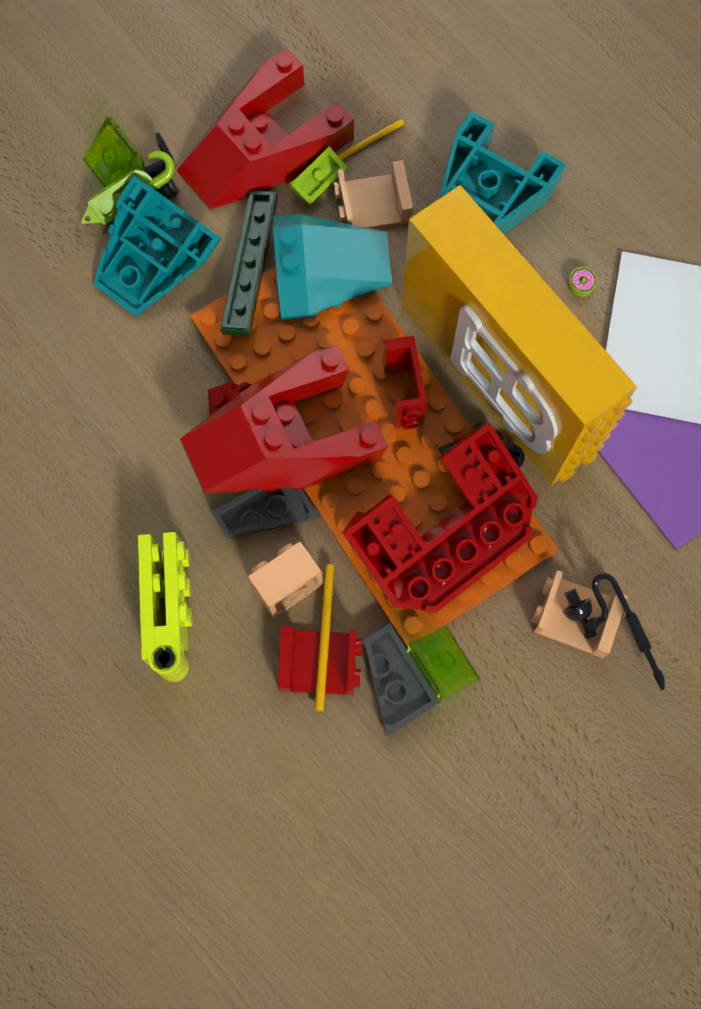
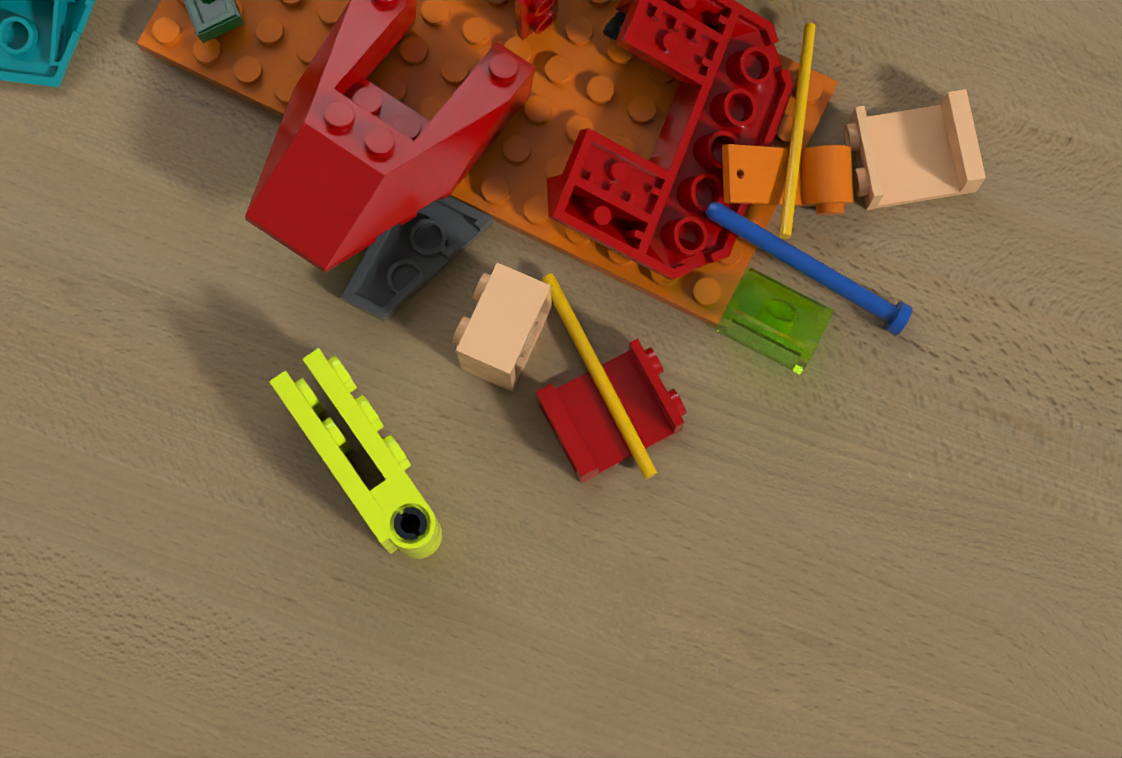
camera: 30 degrees left, 5 degrees up
red plate [207,382,252,416] -> none
dark grey wing [364,623,440,737] -> none
black piece [562,573,665,690] -> none
none -> blue bar [705,202,913,336]
none -> orange door [722,144,854,216]
none -> yellow axle [779,23,816,239]

